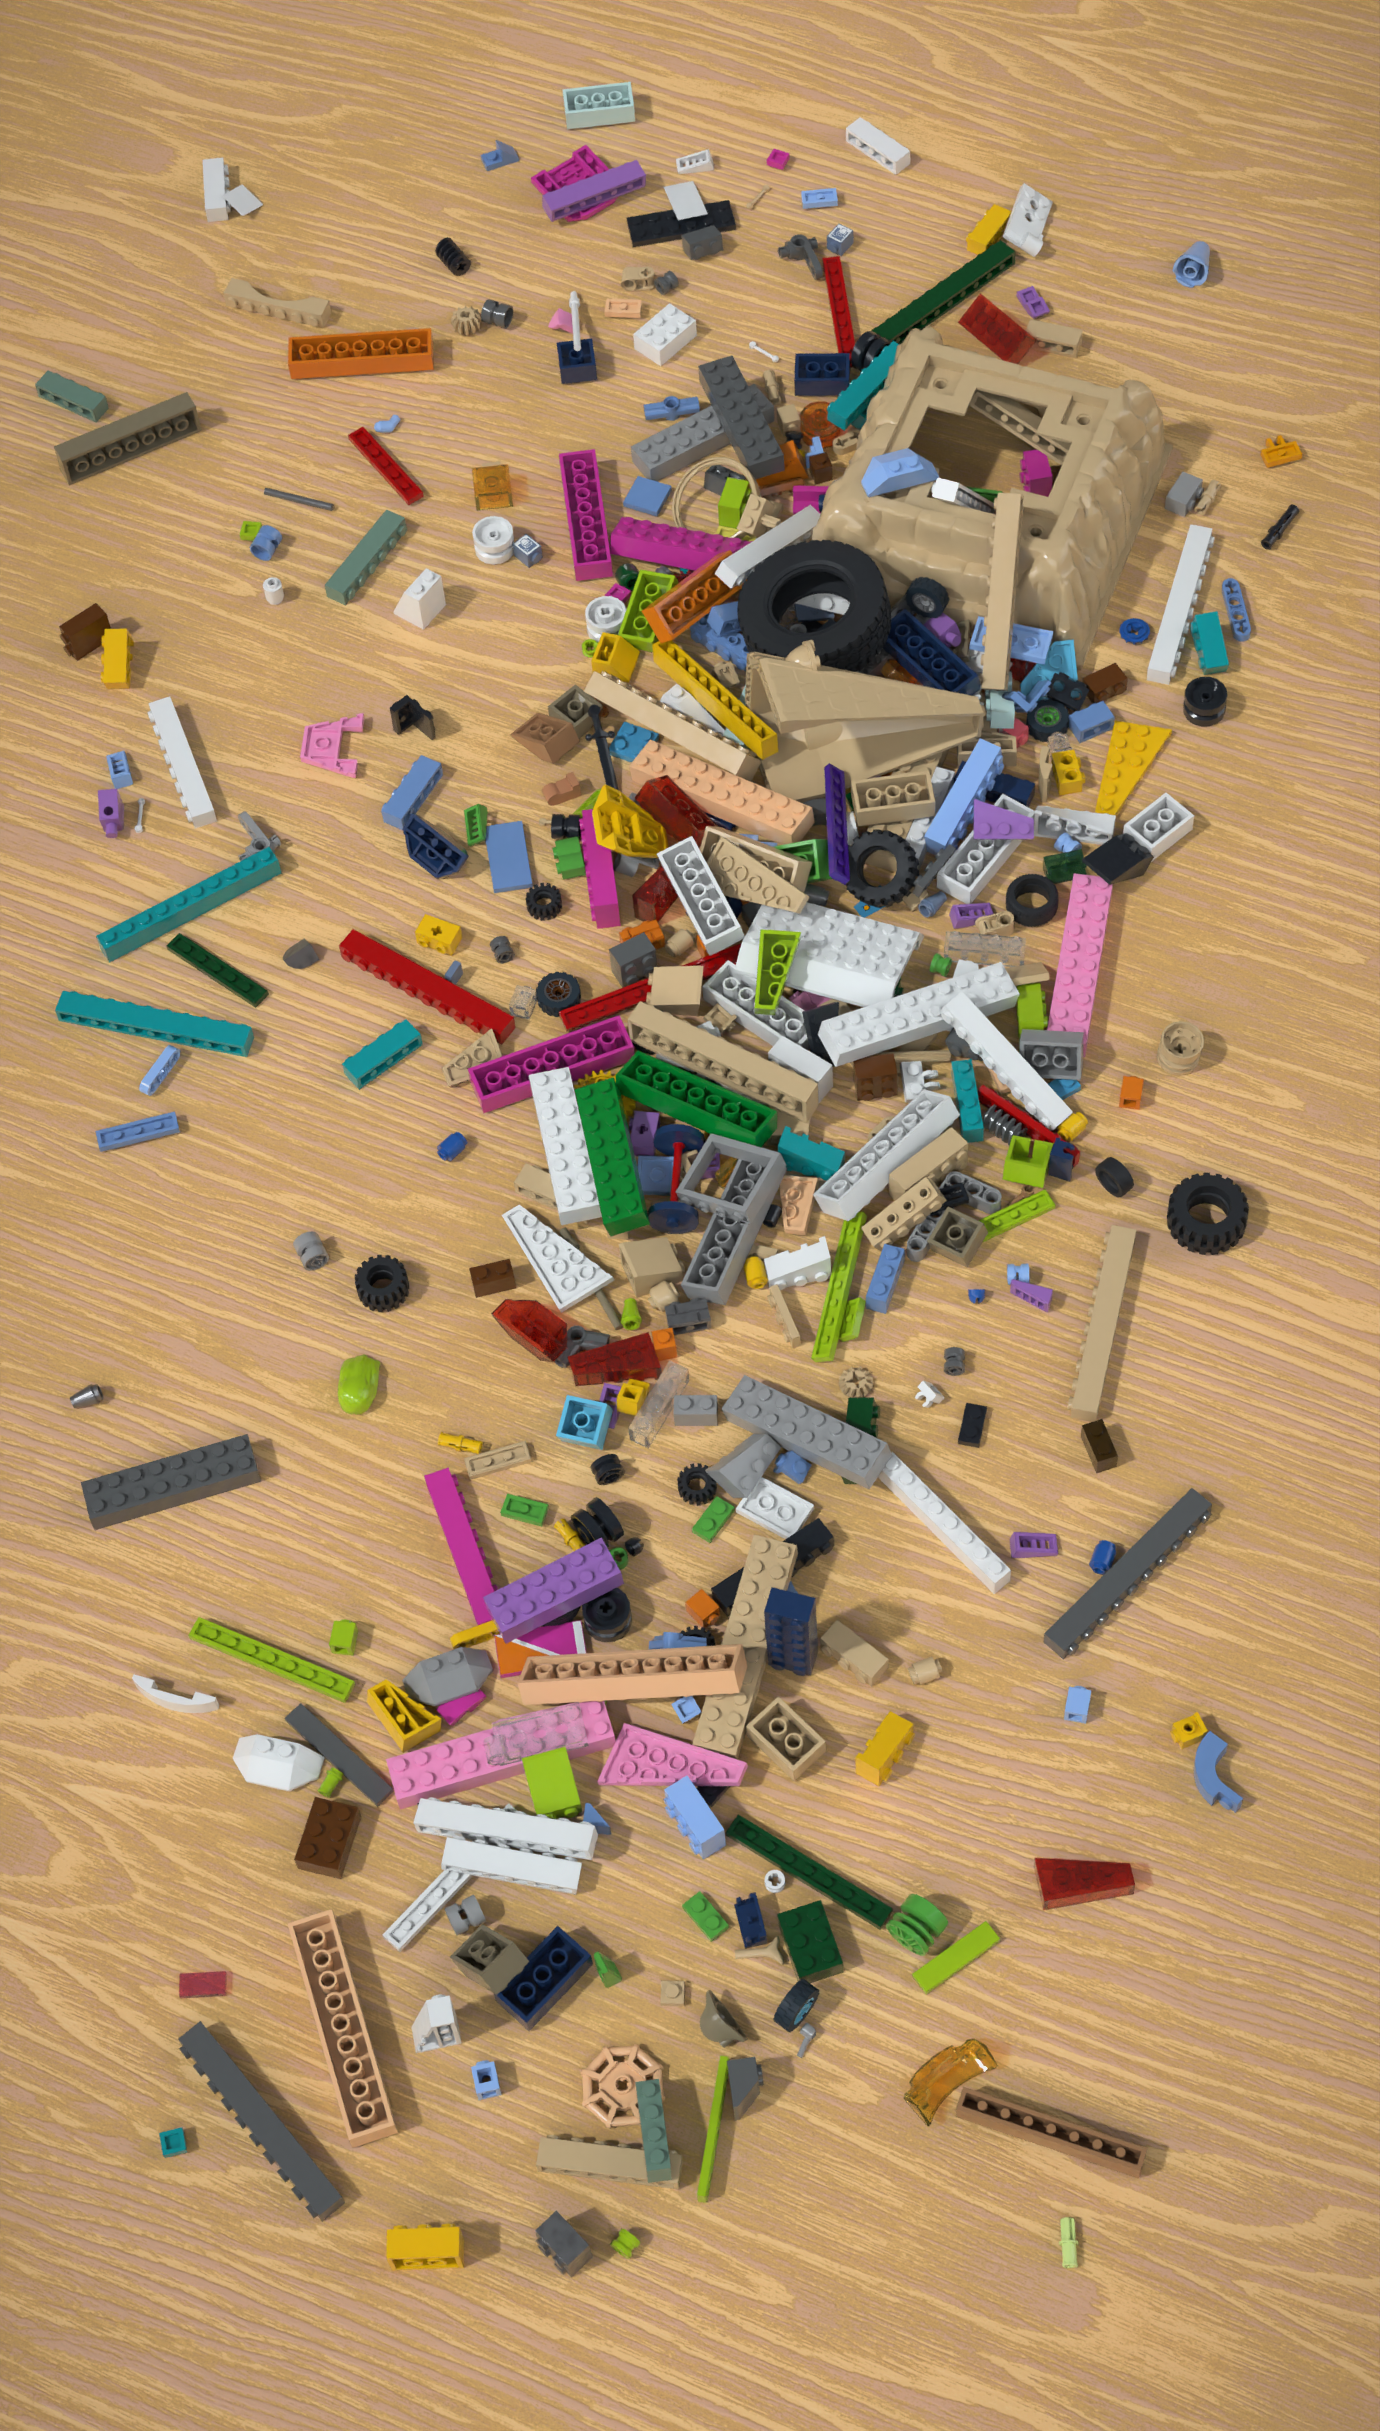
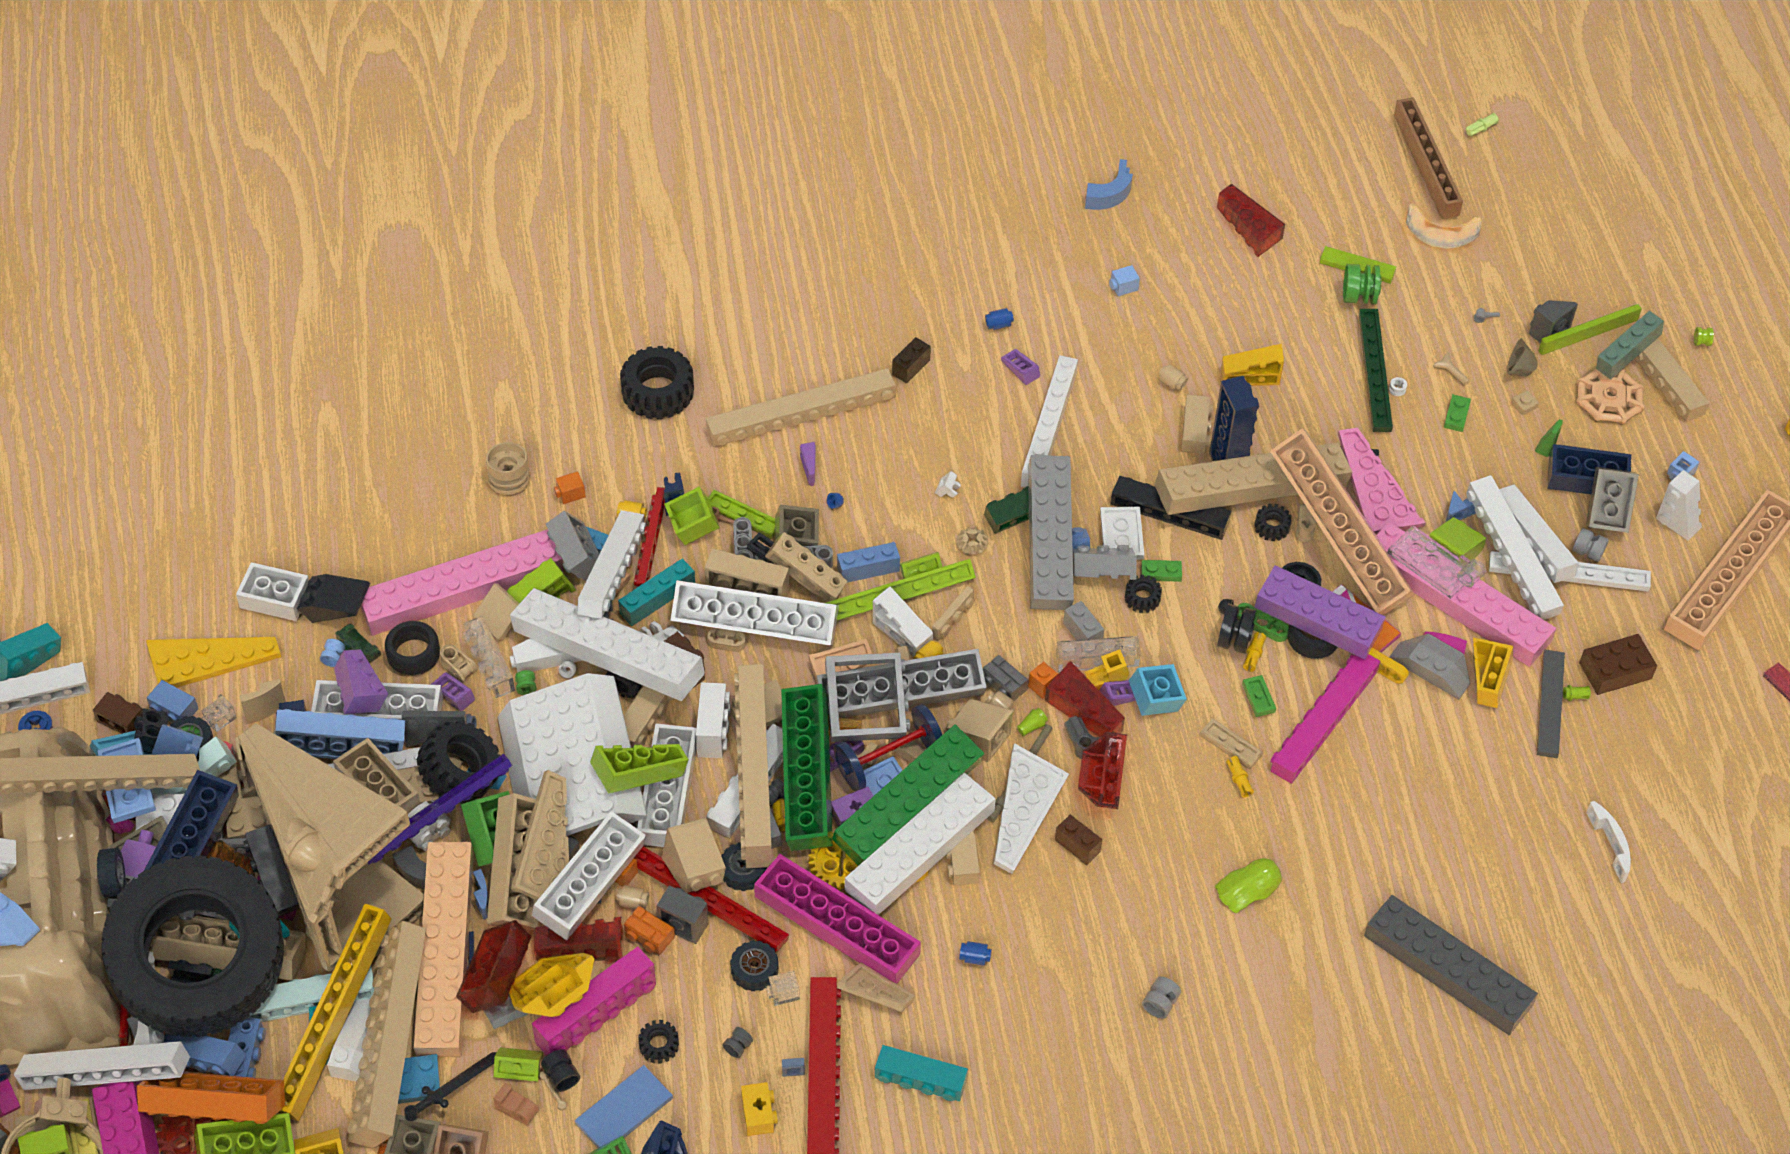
camera: 130 degrees left, 5 degrees down
flat silver cone [70,1384,103,1408] -> none
lime plate [188,1617,355,1703] -> none
white wedge [233,1734,325,1792] -> none
lime brick [329,1619,358,1656] -> none
black tyre [355,1255,410,1312] -> none
flat silver brick [535,2210,593,2278] -> none
bright green brick [552,836,586,880] -> none
black wheel [590,1454,625,1485] -> none
medium blue piece [649,1632,707,1649] -> none
light blue brick [663,1775,726,1860] -> none
orange brick [685,1589,720,1628] -> none
tan bracket [703,1003,737,1034] -> none
tan bracket [711,661,740,689] -> none
dark blue hinge [734,1892,767,1949] -> none
tan brick [746,1697,826,1781] -> none
black wheel [773,1979,819,2033] -> none
dark green brick [777,1900,844,1983] -> none
teal wedge [778,1126,845,1181] -> none
black wing [802,1002,839,1067] -> none
dark grey wheel [944,1347,965,1376] -> none
black plate [958,1403,987,1448] -> none
dark grey piece [983,1105,1028,1146] -> none
light blue wheel [1007,1263,1029,1285] -> none
white wedge [1034,806,1116,845] -> none
dark grey brick [1044,1488,1212,1659] -> none
yellow brick [1051,750,1085,796] -> none
black tyre [1095,1157,1134,1197] -> none
yellow brick [1170,1712,1208,1749] -> none
black wheel [1183,677,1227,727] -> none

